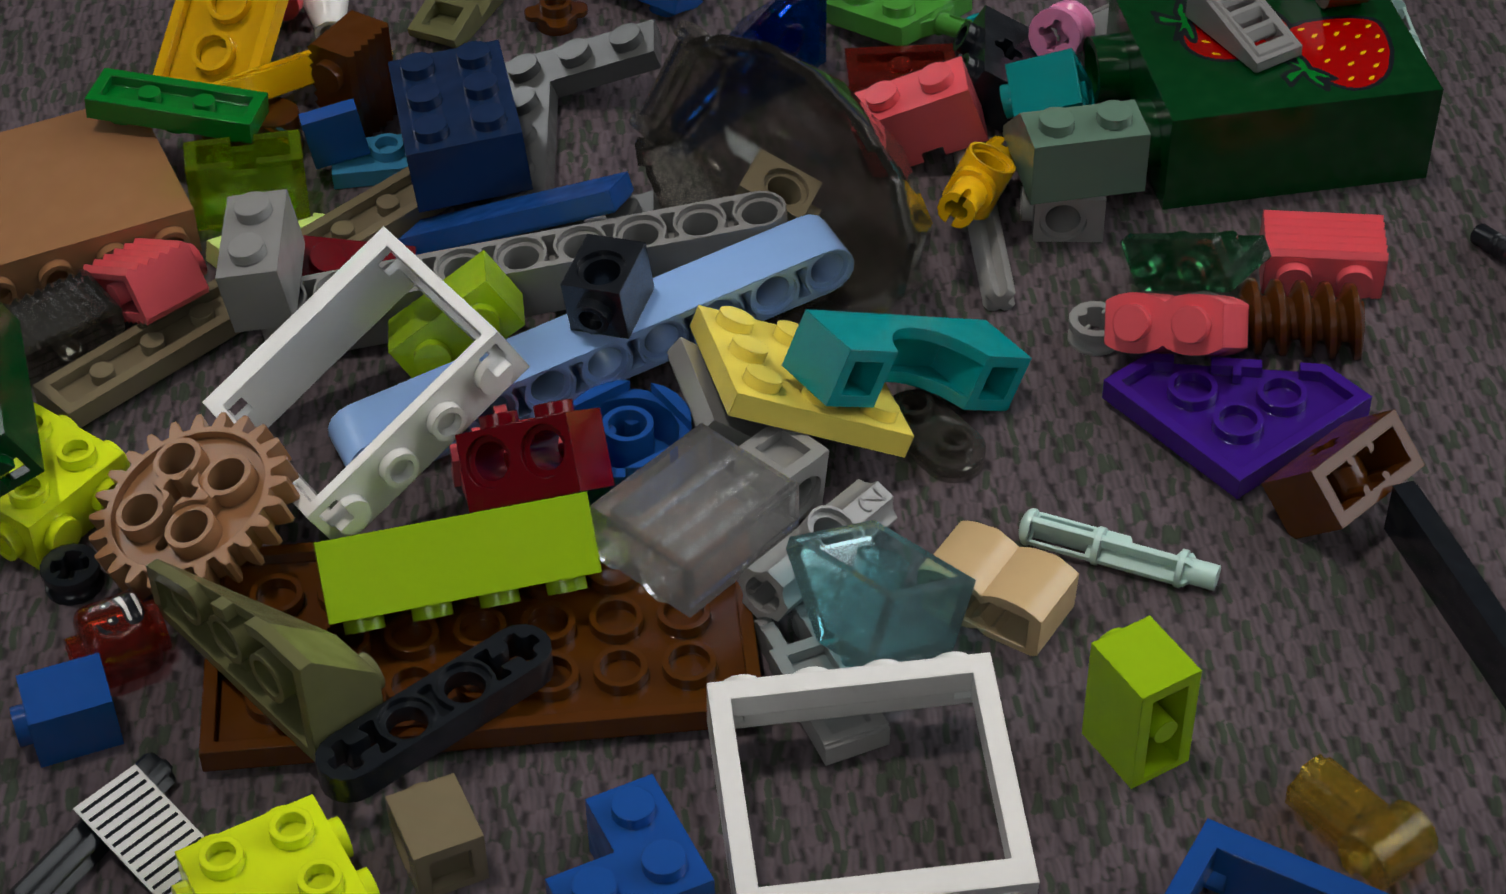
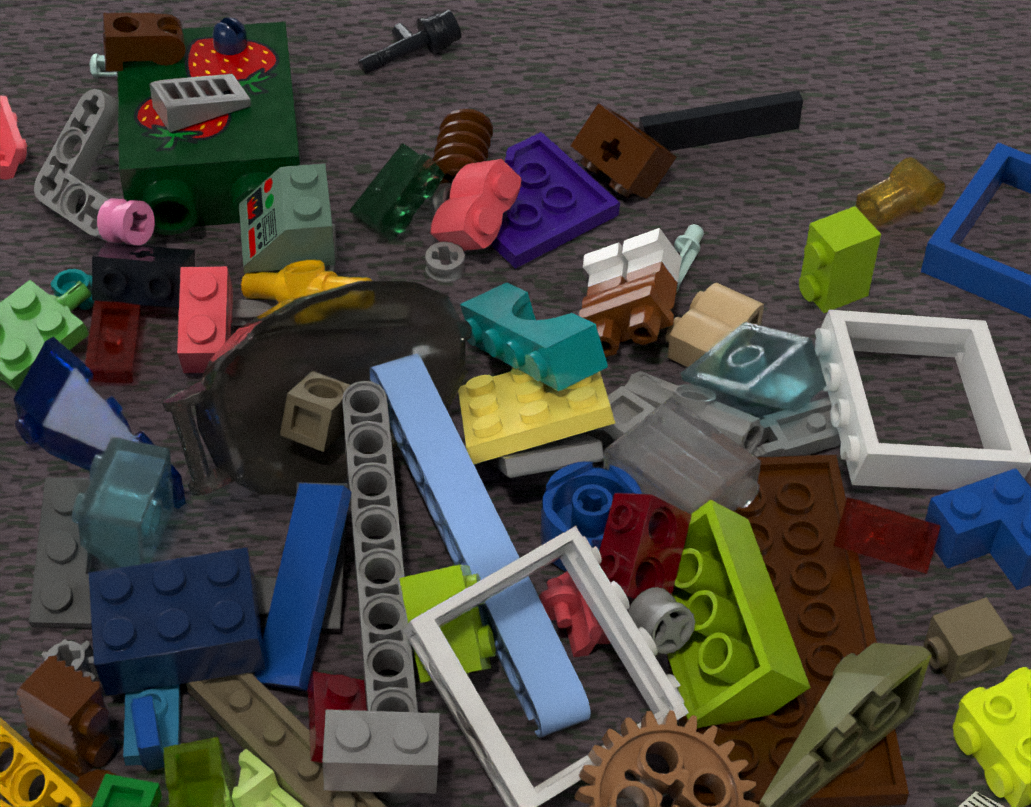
camera: 90 degrees left, 5 degrees up
black beam [315,624,554,803] -> none
black brick [560,234,655,339] -> none
teal slope [1000,48,1096,119] -> none
coral brick [1258,210,1389,299] -> none
none -> clear light blue slope [72,436,174,569]
none -> dark blue hinge [212,17,248,55]
none -> dark orange hips [579,228,682,357]
none -> light grey wheel [628,587,695,654]
none -> clear red plate [833,497,941,574]

